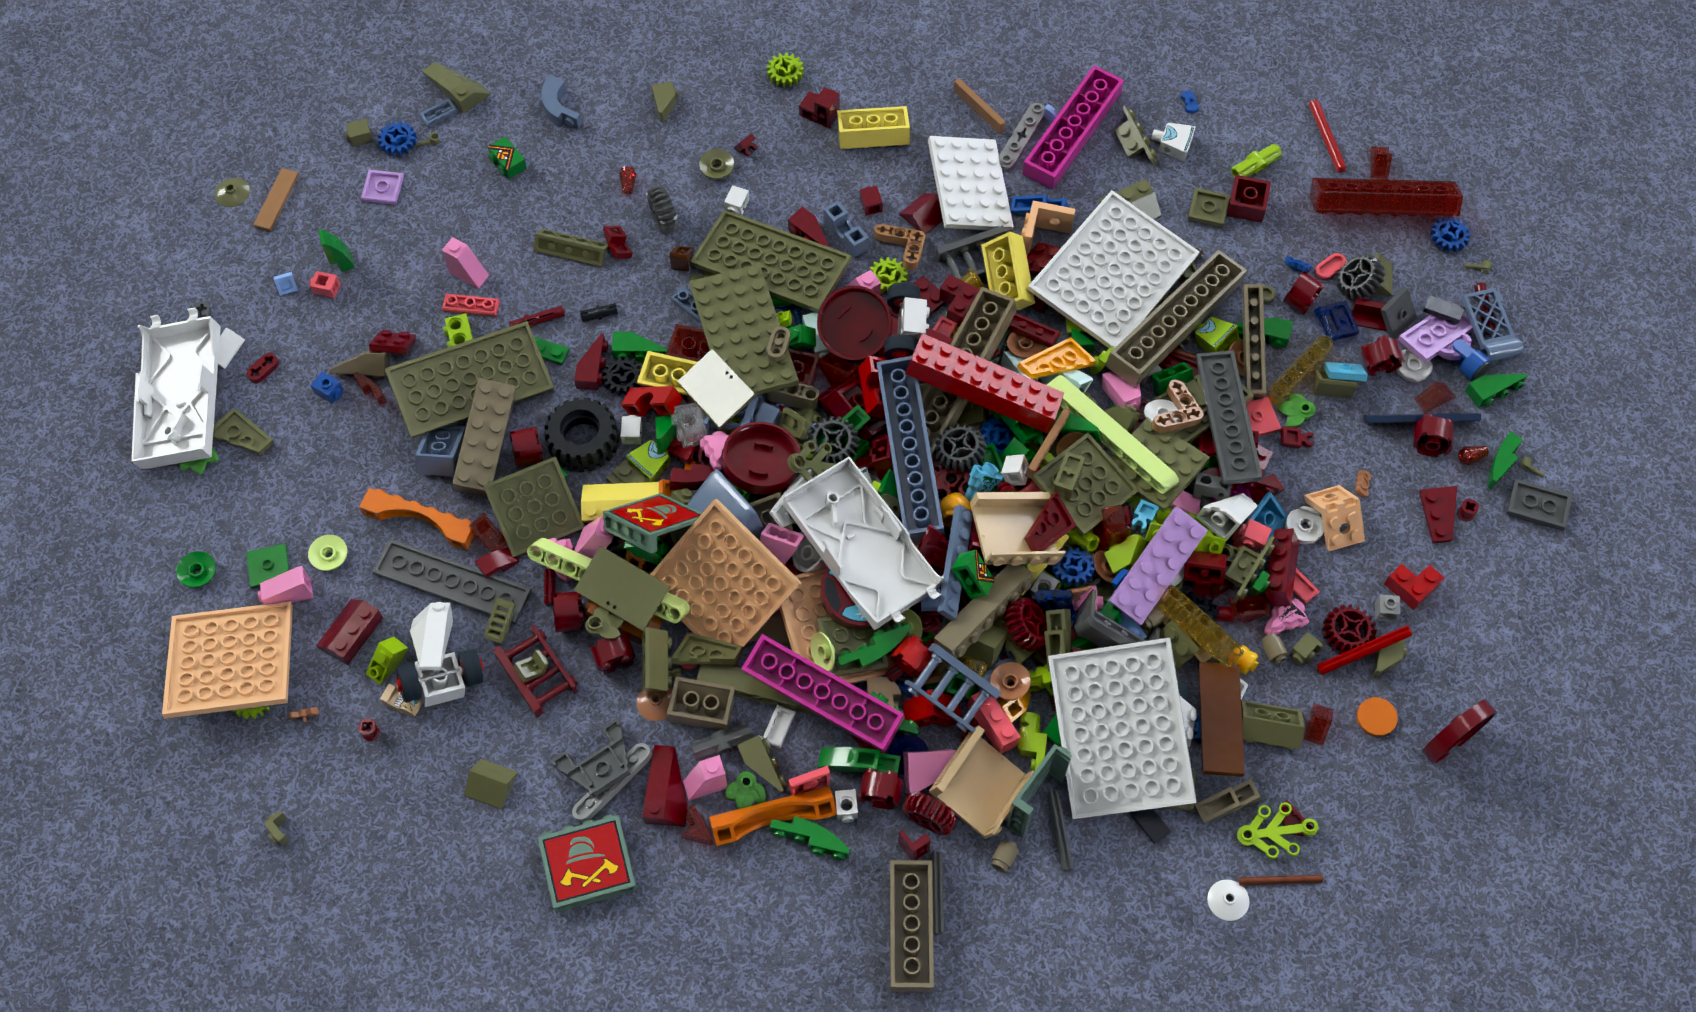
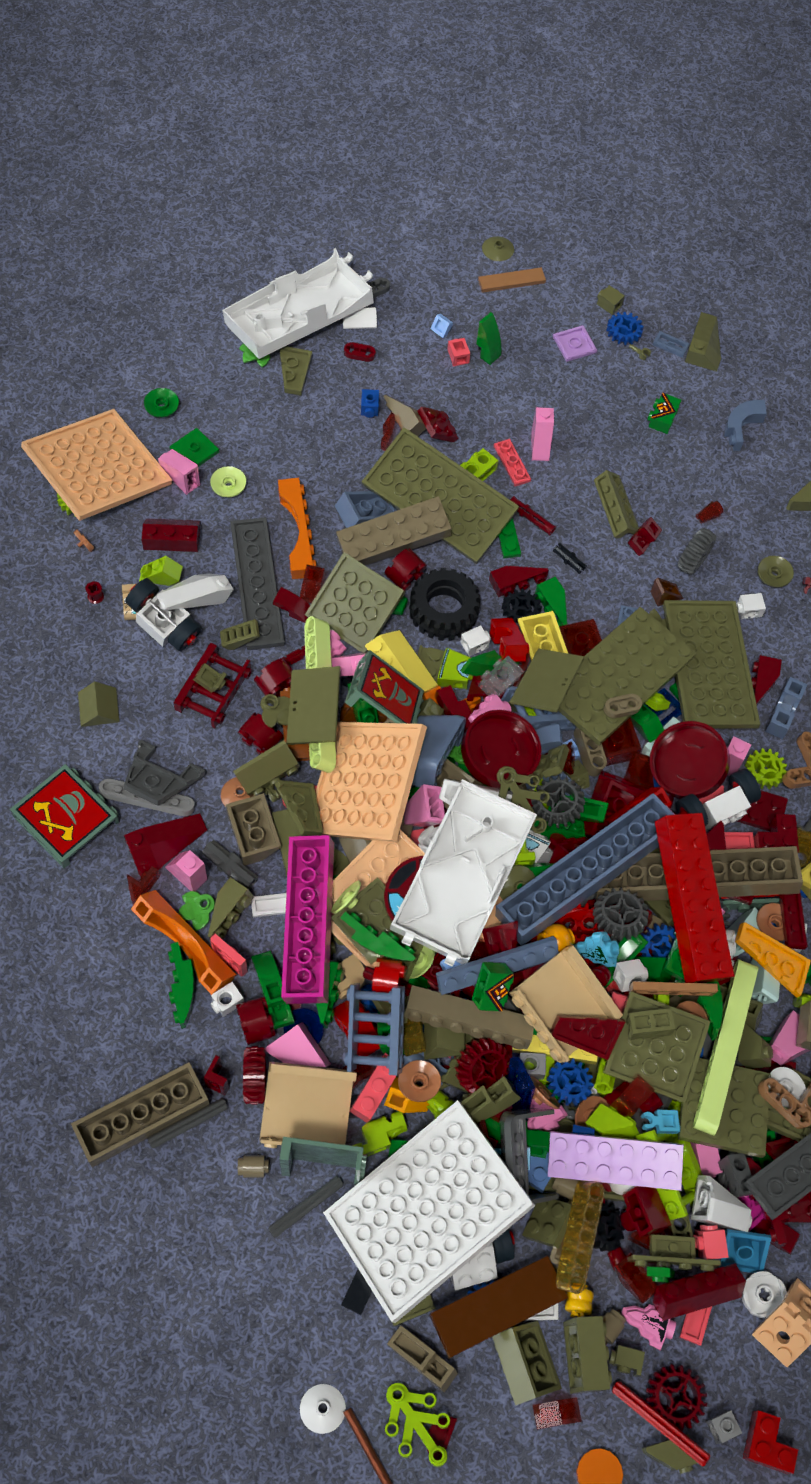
camera: 55 degrees right, 0 degrees up
none -> olive slope [563,1316,612,1394]

